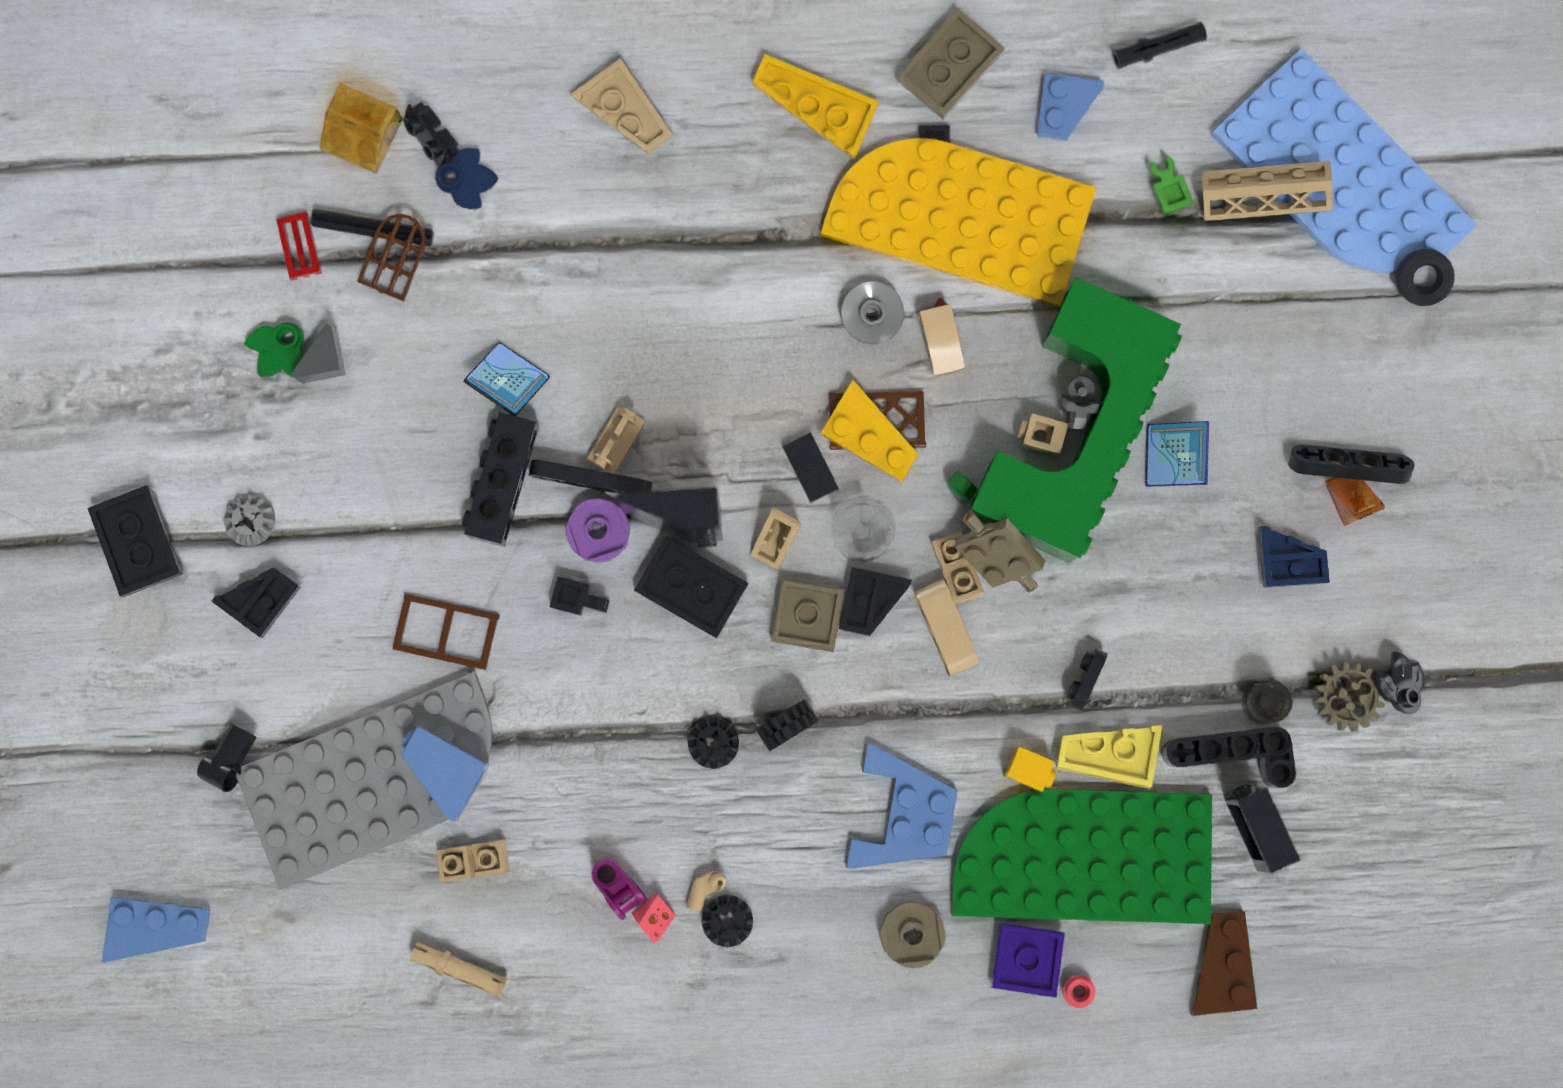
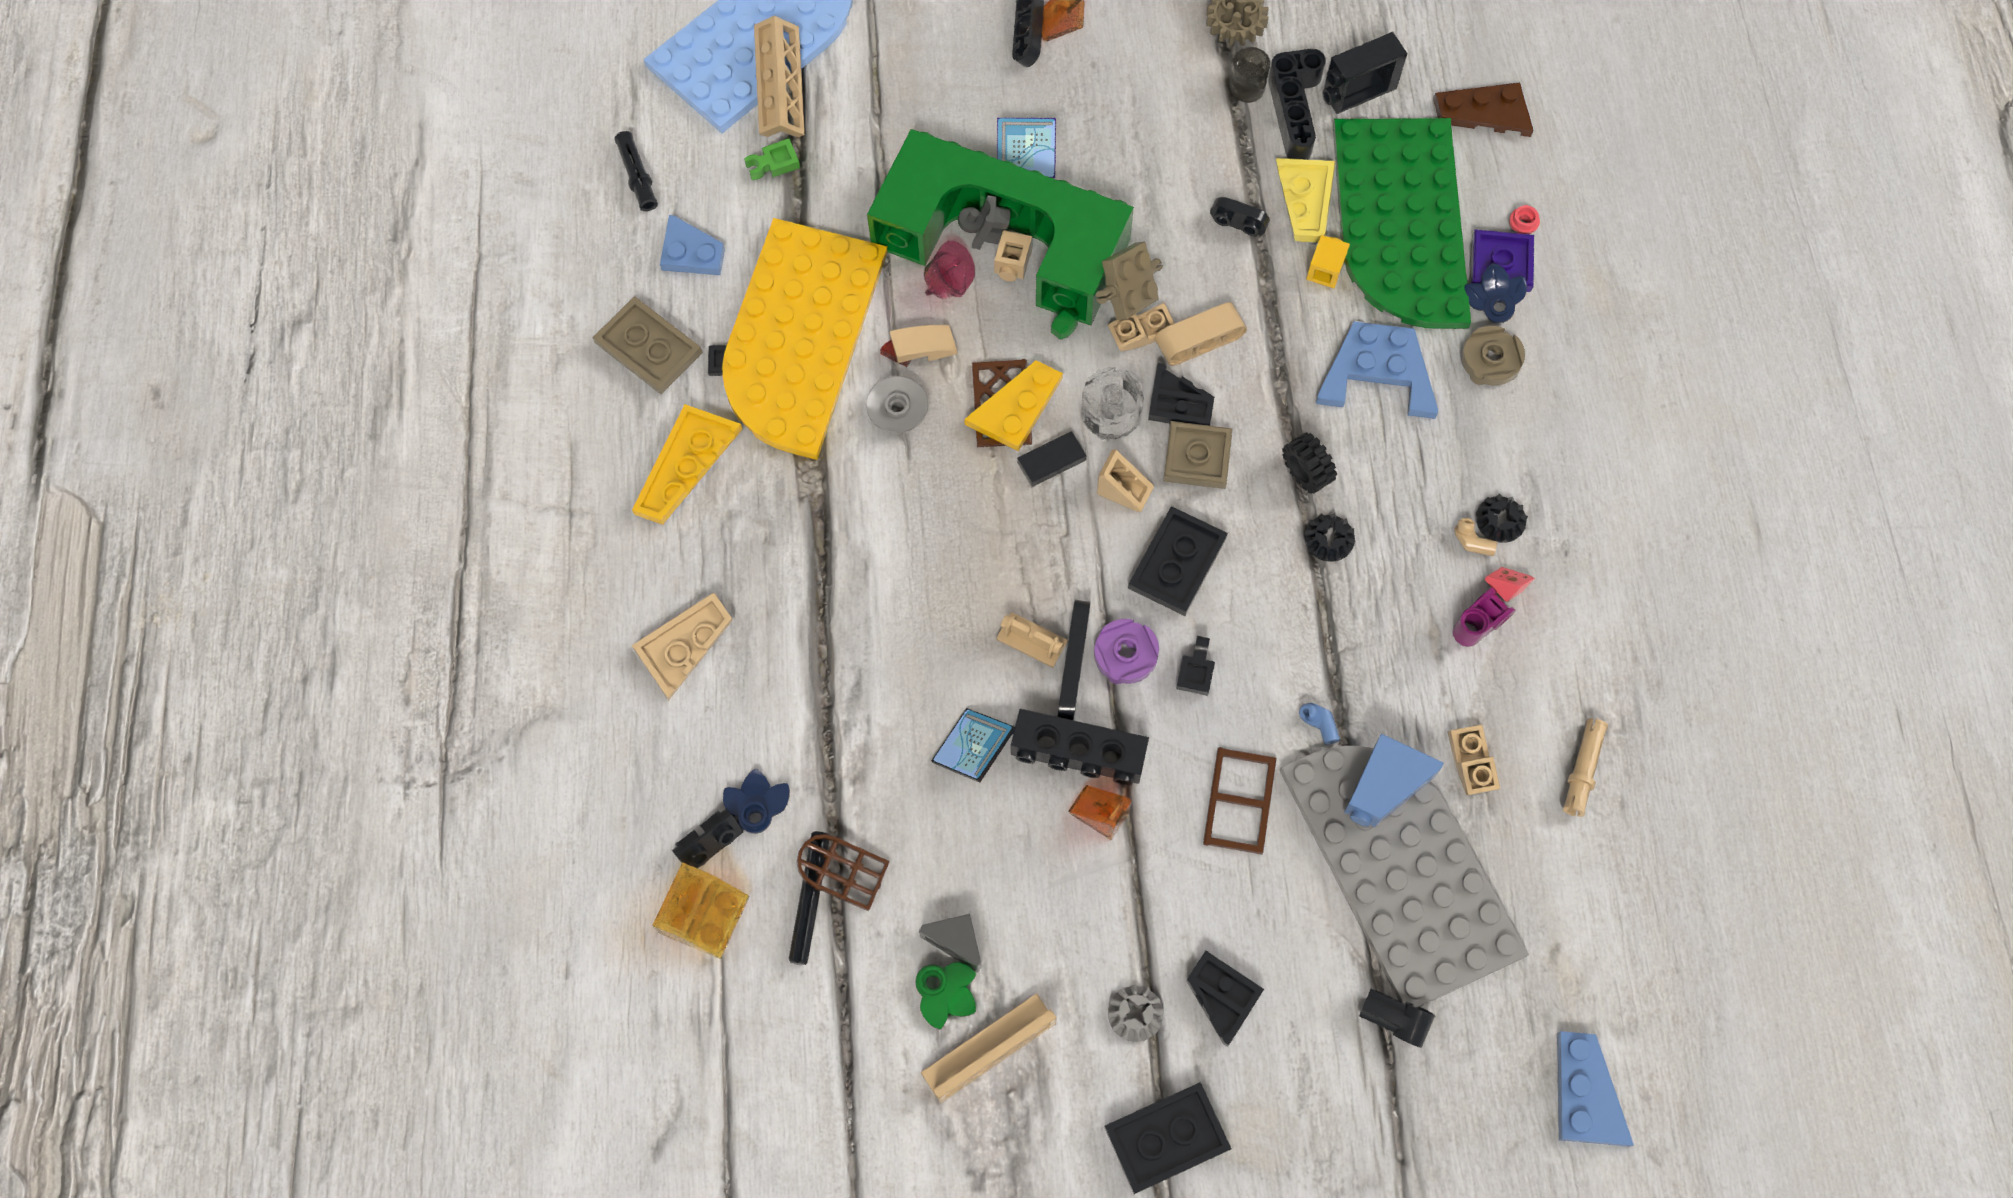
camera: 90 degrees left, 15 degrees down
red tile [276,212,322,281] -> none
black slope [617,487,723,548] -> none
dark blue wing [1258,526,1330,588] -> none
none -> tan fence [921,993,1057,1104]
none -> clear pink piece [923,241,975,299]
none -> clear orange slope [1068,785,1132,841]
none -> medium blue arm [1299,703,1340,745]
none -> dark blue plate [1464,263,1527,323]

